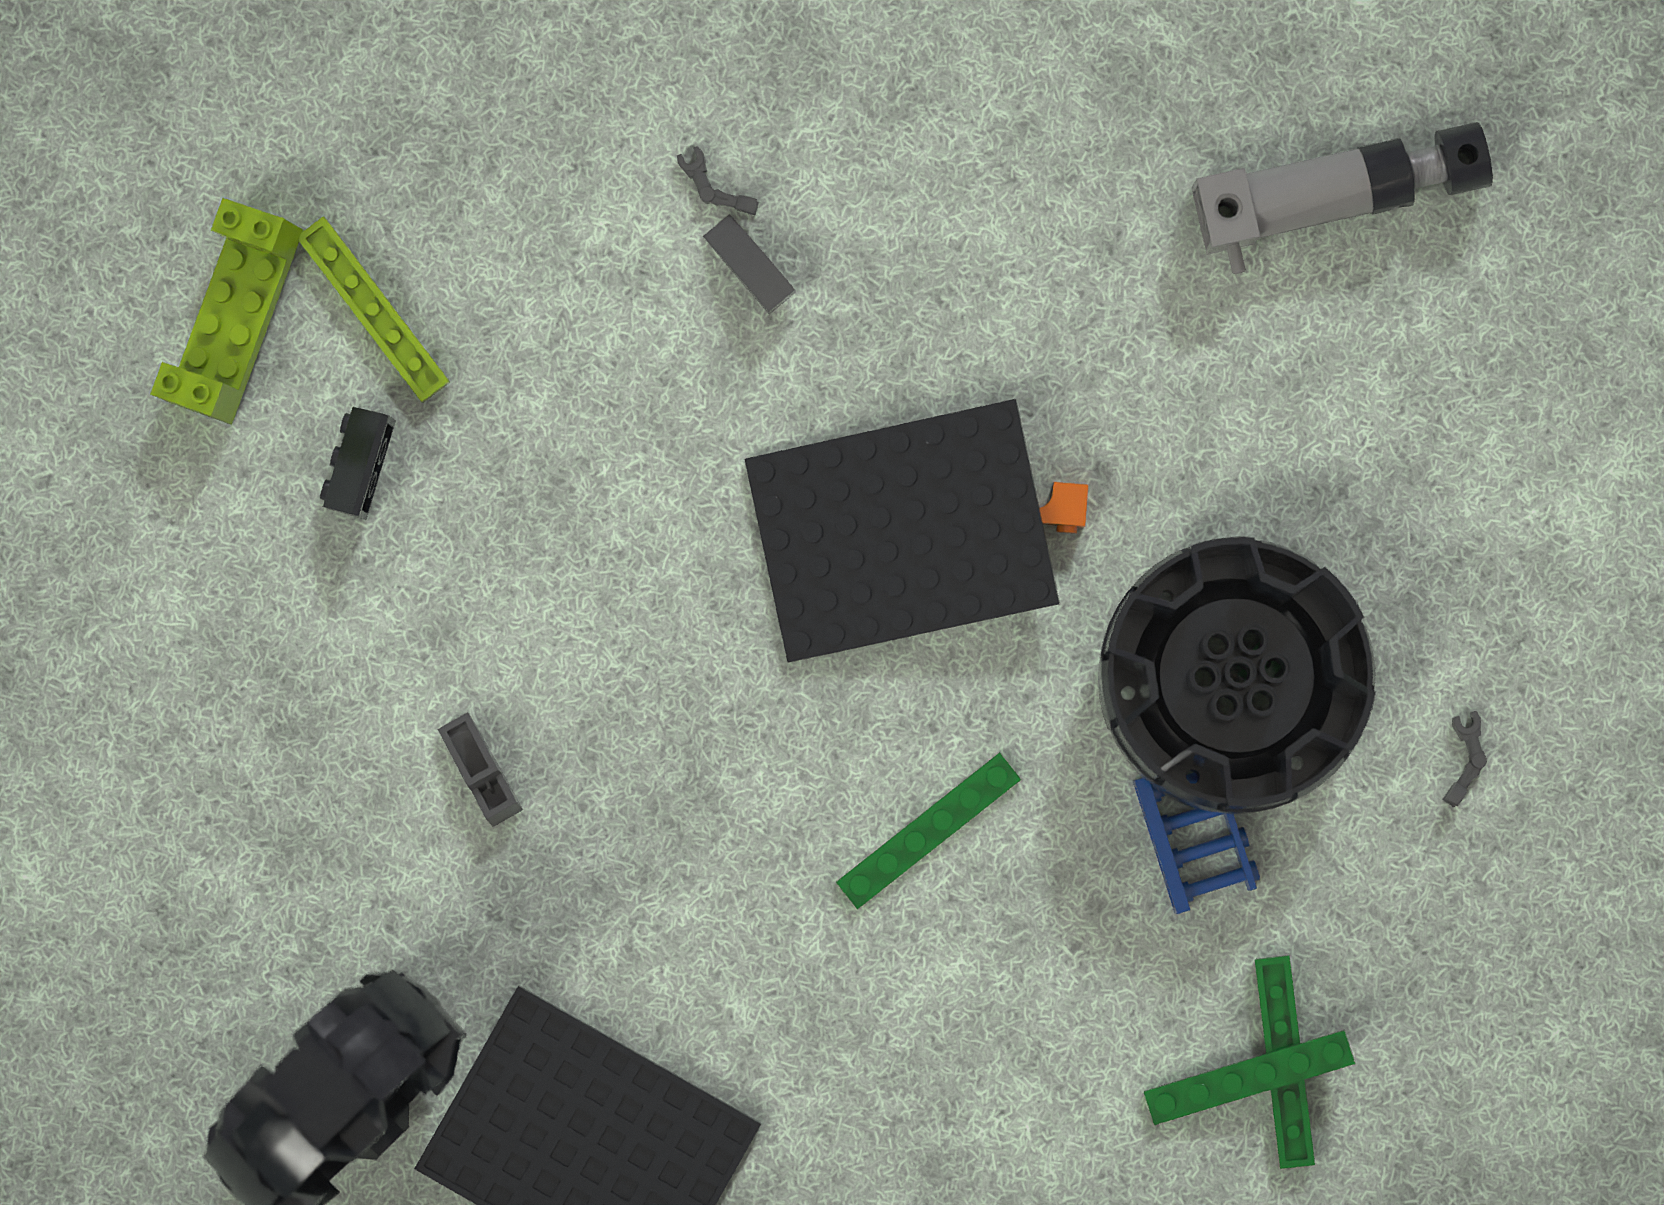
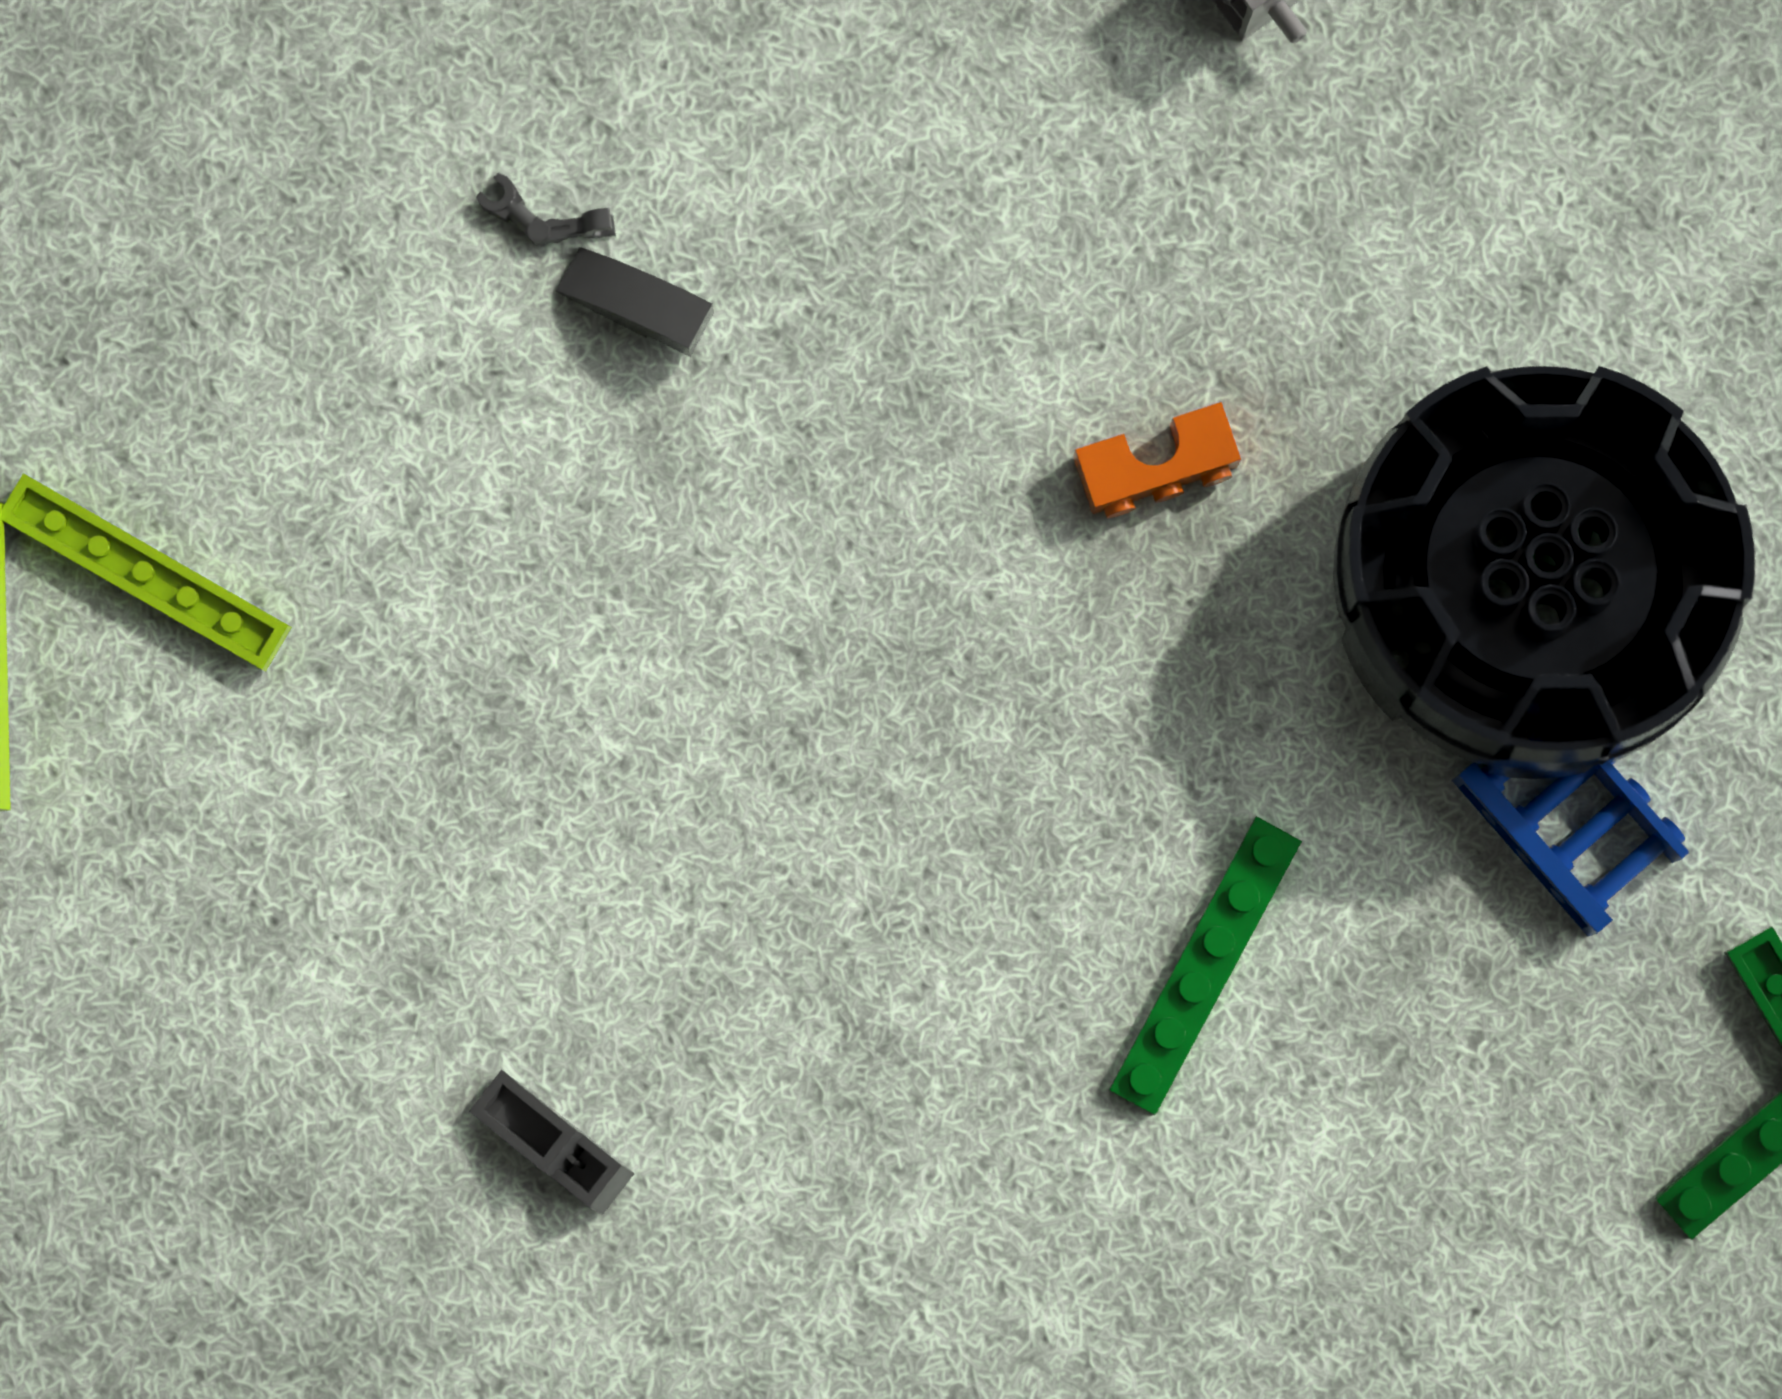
camera: 35 degrees left, 5 degrees down
black slope [320,406,396,520] -> none
black plate [744,399,1060,663] -> none

